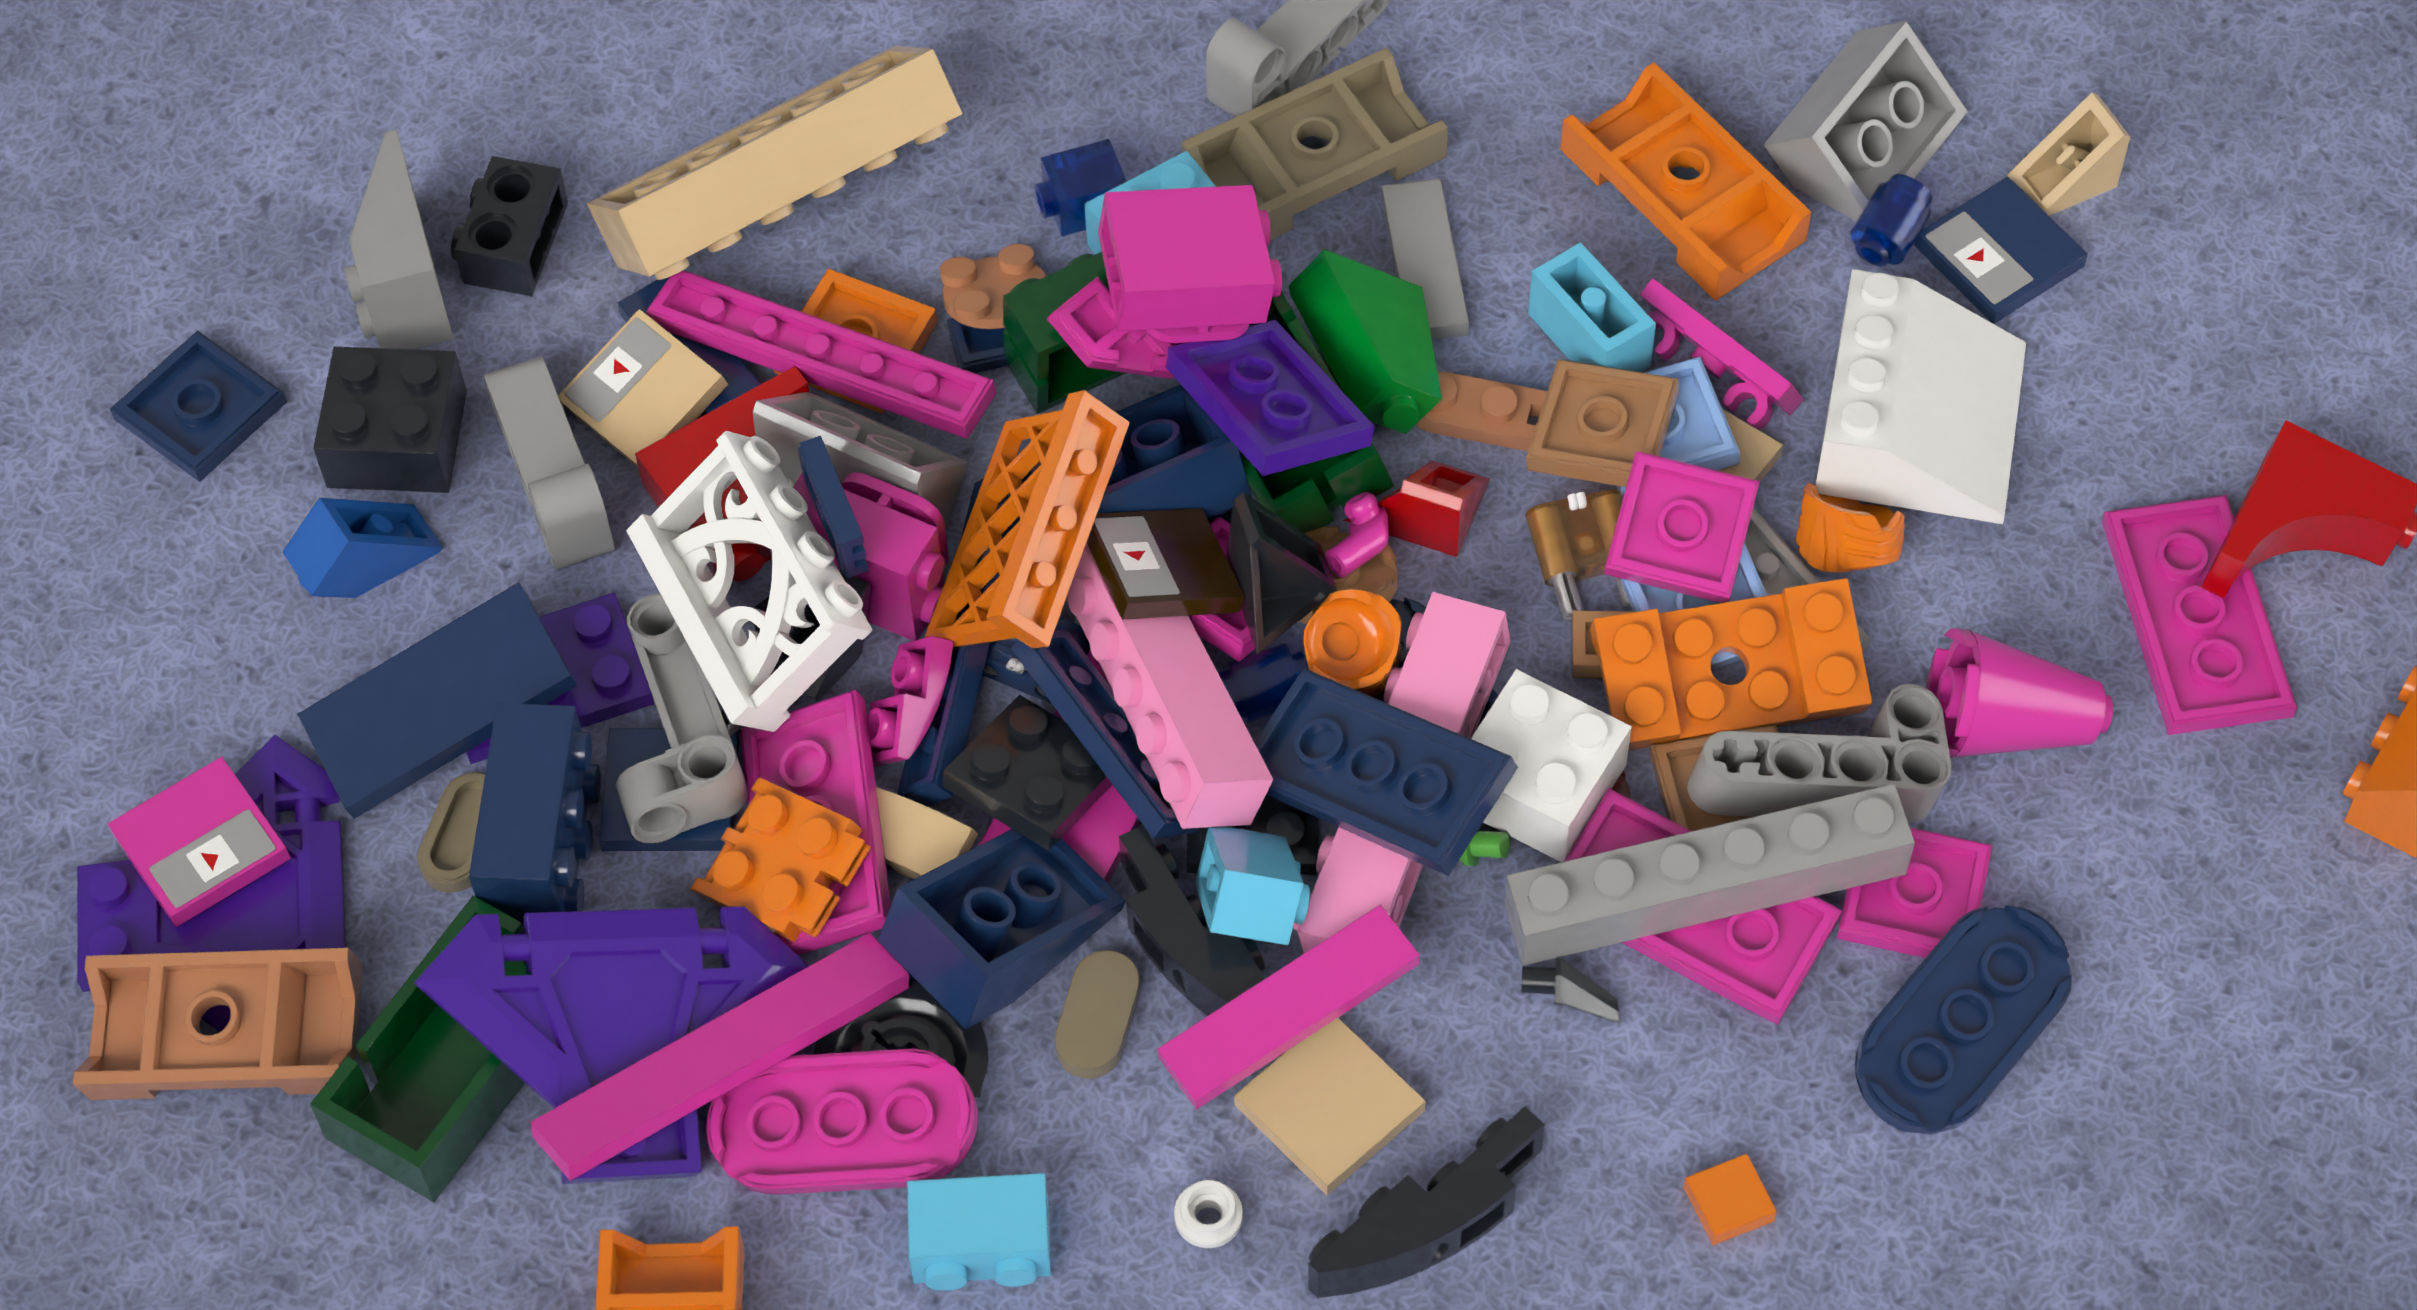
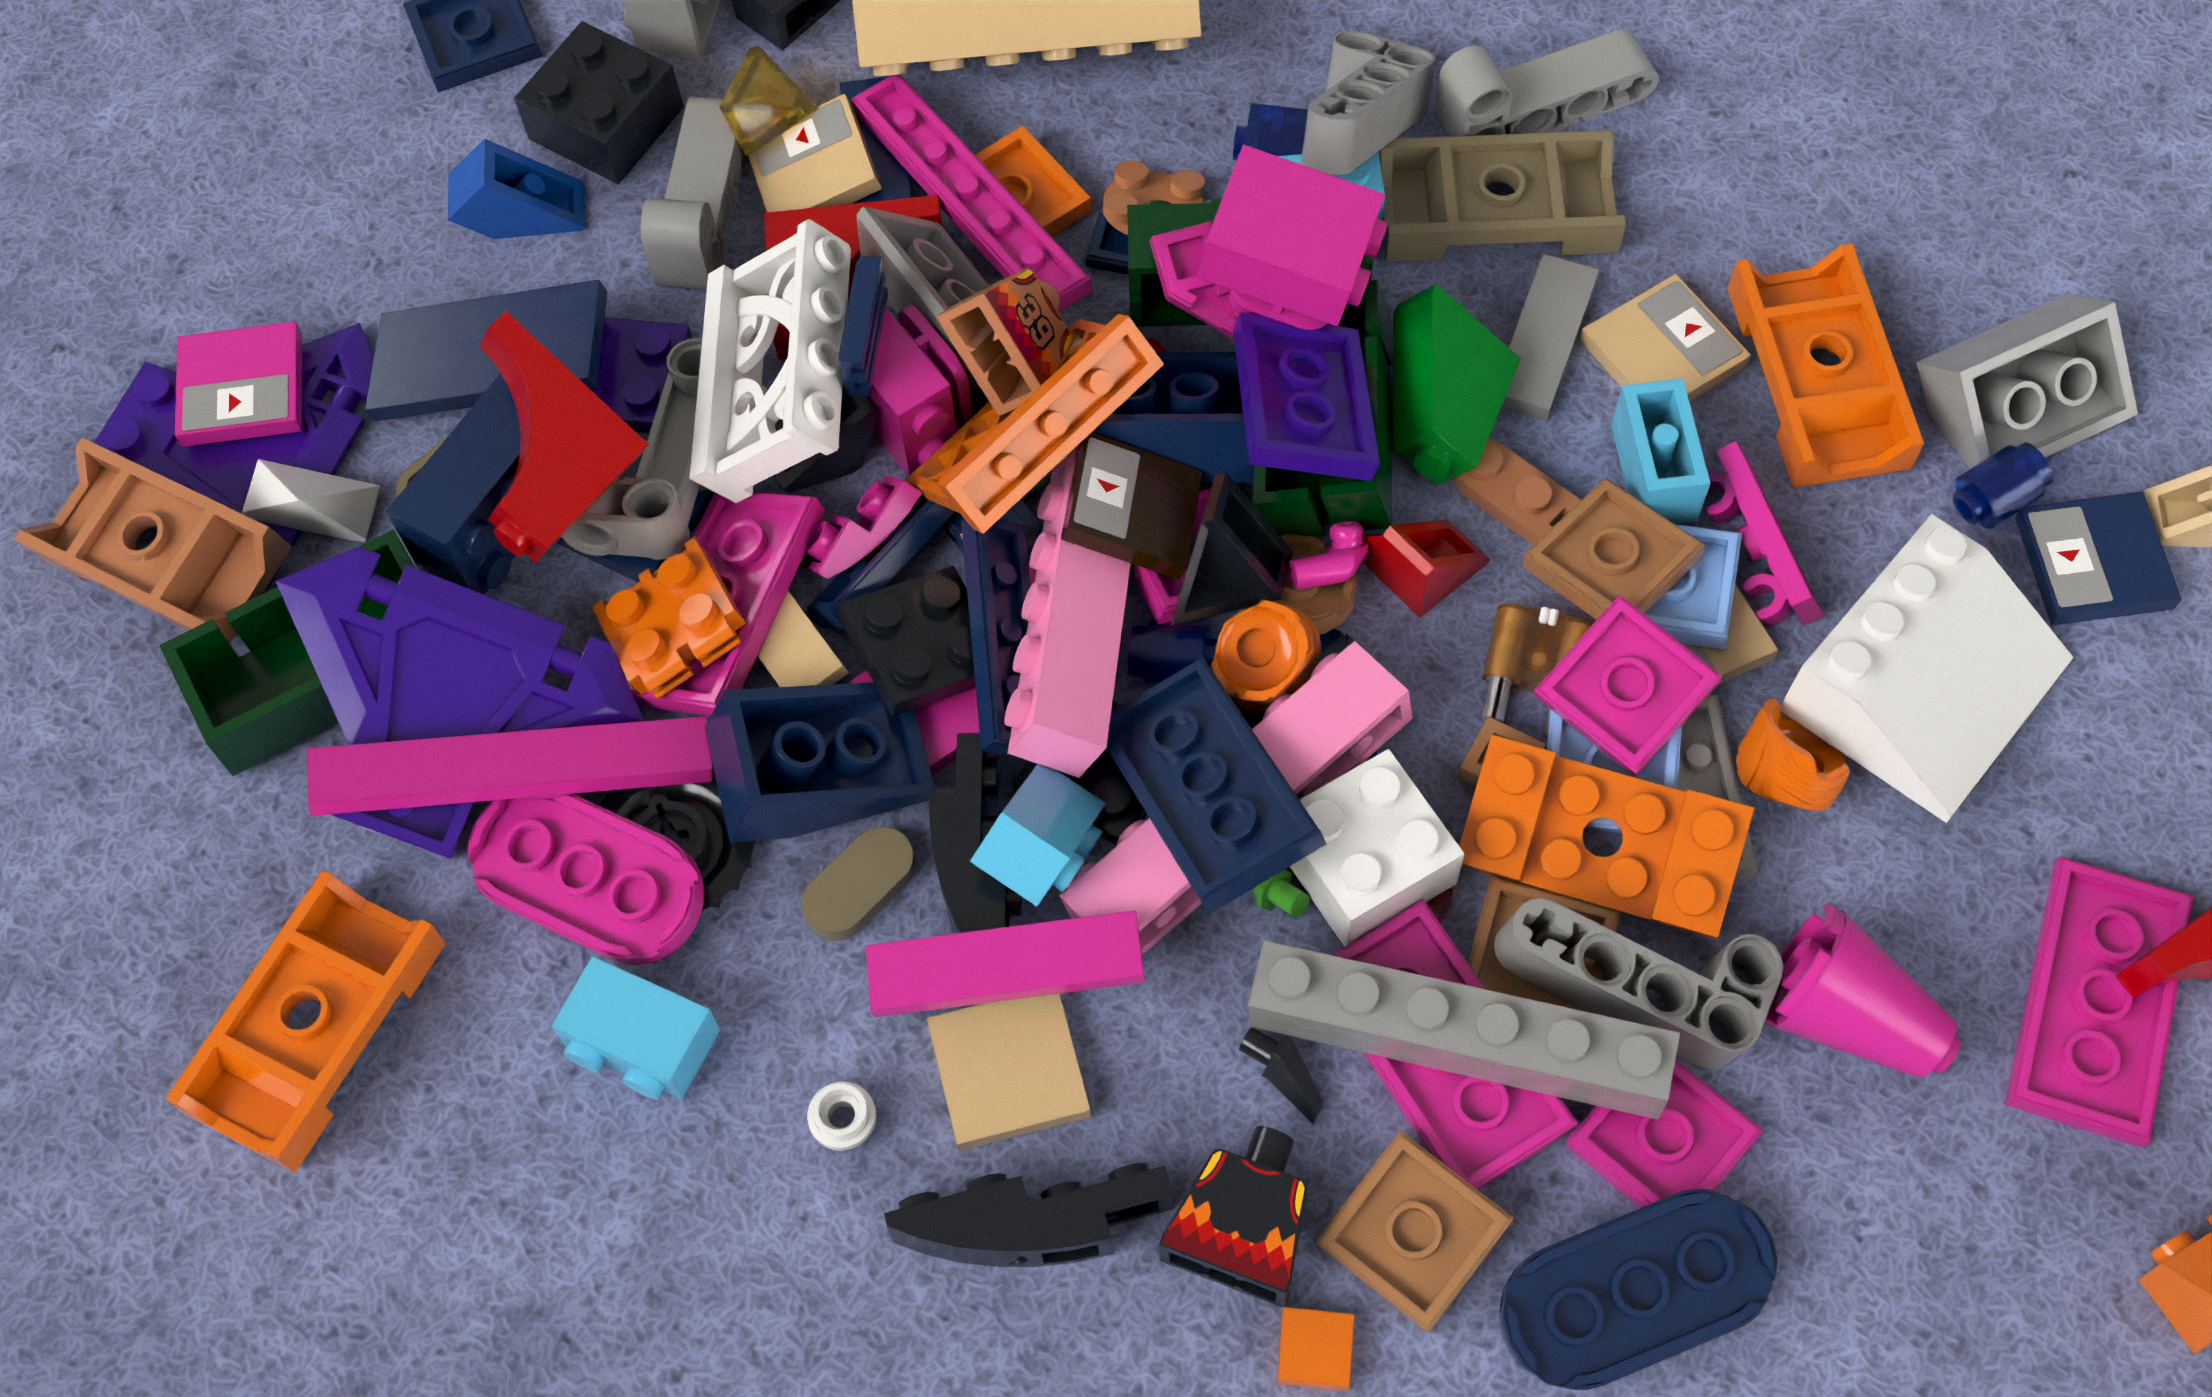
camera: 30 degrees right, 5 degrees up
none -> white slope [242,459,381,542]
none -> red arch [479,311,649,563]
none -> clear yellow slope [719,46,819,155]
none -> nougat torso [936,268,1073,416]
none -> torso [1159,1126,1308,1308]
none -> light grey beam [1301,31,1436,176]
none -> medium nougat tile [1315,1130,1514,1333]
none -> tan tile [1579,274,1751,402]

